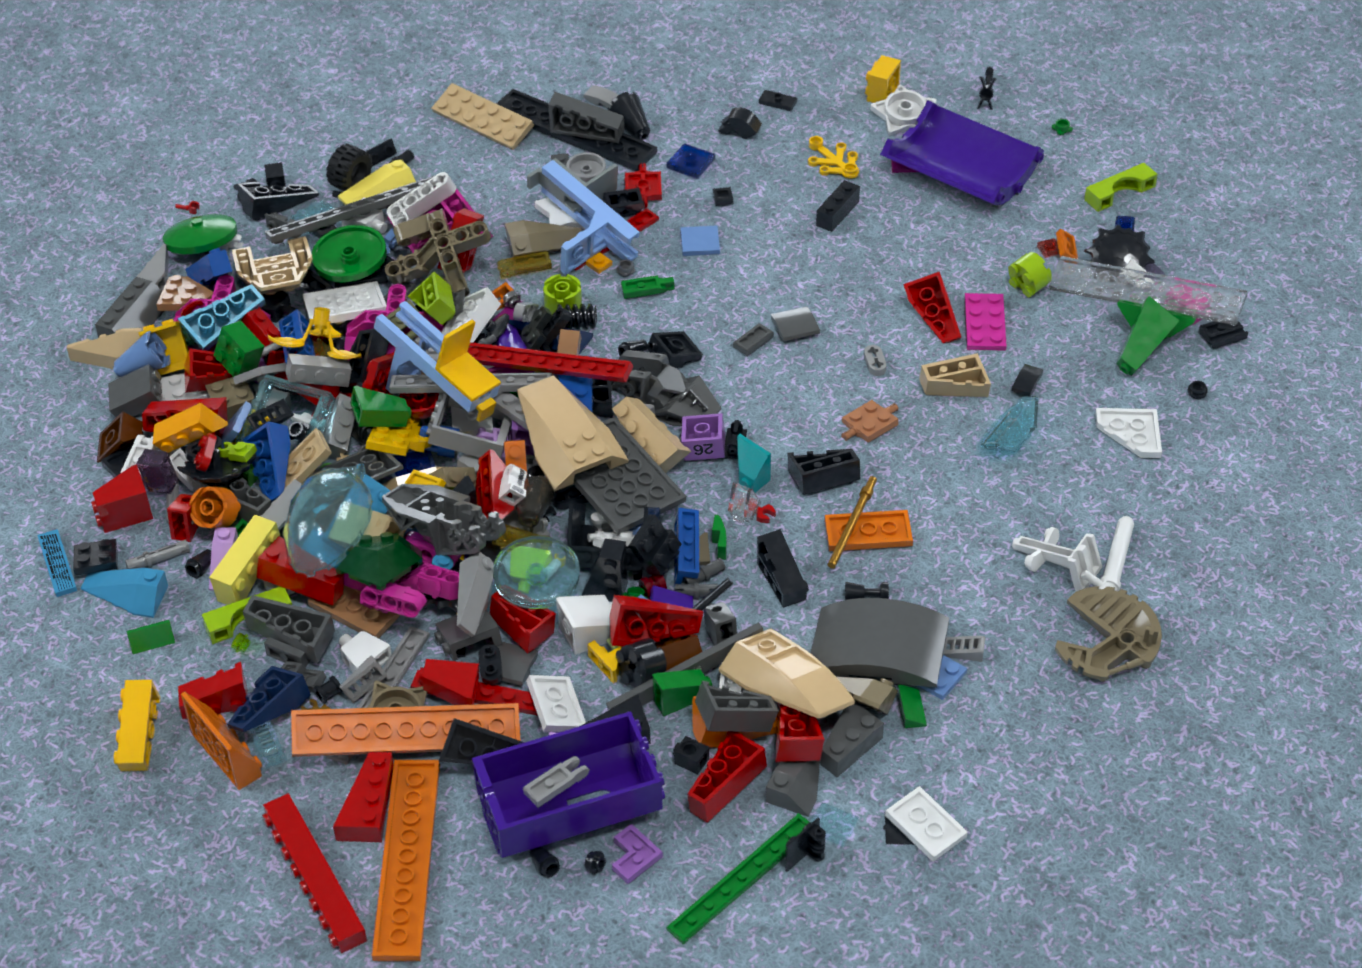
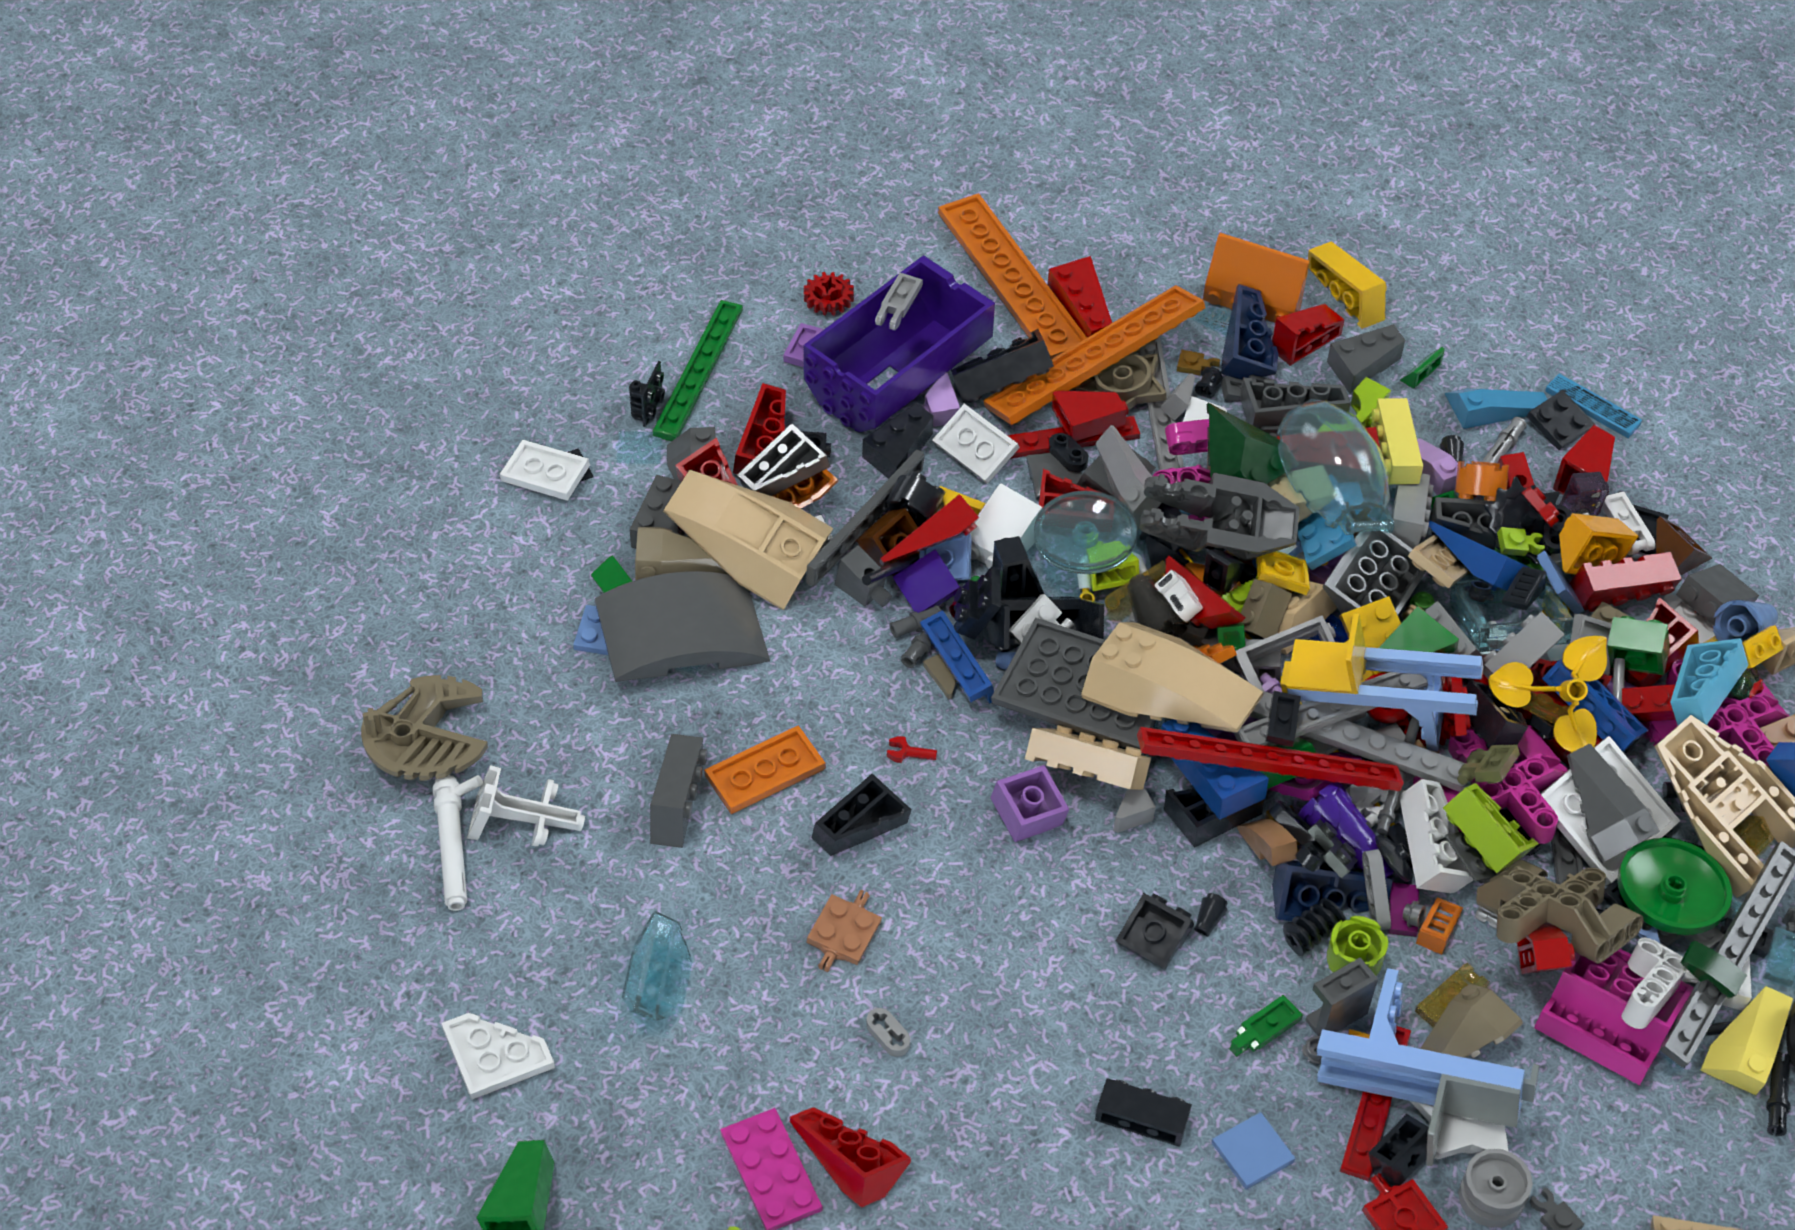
camera: 150 degrees right, 5 degrees up
red brick [262,793,367,954] -> none
dark grey connector [611,350,721,426] -> none
green slope [652,669,713,717] -> none
green slope [712,515,727,560] -> none
black hinge [725,420,747,459] -> none
clear slope [728,482,761,524] -> none
dark grey plate [733,323,774,356] -> none
teal slope [737,434,771,494] -> none
black wedge [757,529,809,608] -> none
dark grey slope [771,307,820,341] -> none
pearl gold bar [827,476,877,569] -> none
black piece [845,582,889,600] -> none
tan wedge [919,353,991,397] -> none
light grey slope [943,636,986,662] -> none
black slope [1011,364,1044,396] -> none
black plate [1187,381,1208,399] -> none
none -> dark grey wedge [650,734,707,848]
none -> red gear [803,272,854,315]
none -> black brick [1095,1078,1192,1147]
none -> black plate [1265,691,1301,747]
none -> dark grey panel [1306,958,1378,1036]
none -> dark grey wedge [1327,324,1405,394]
none -> dark grey wedge [1567,744,1660,863]
none -> dark green slope [1680,941,1747,999]

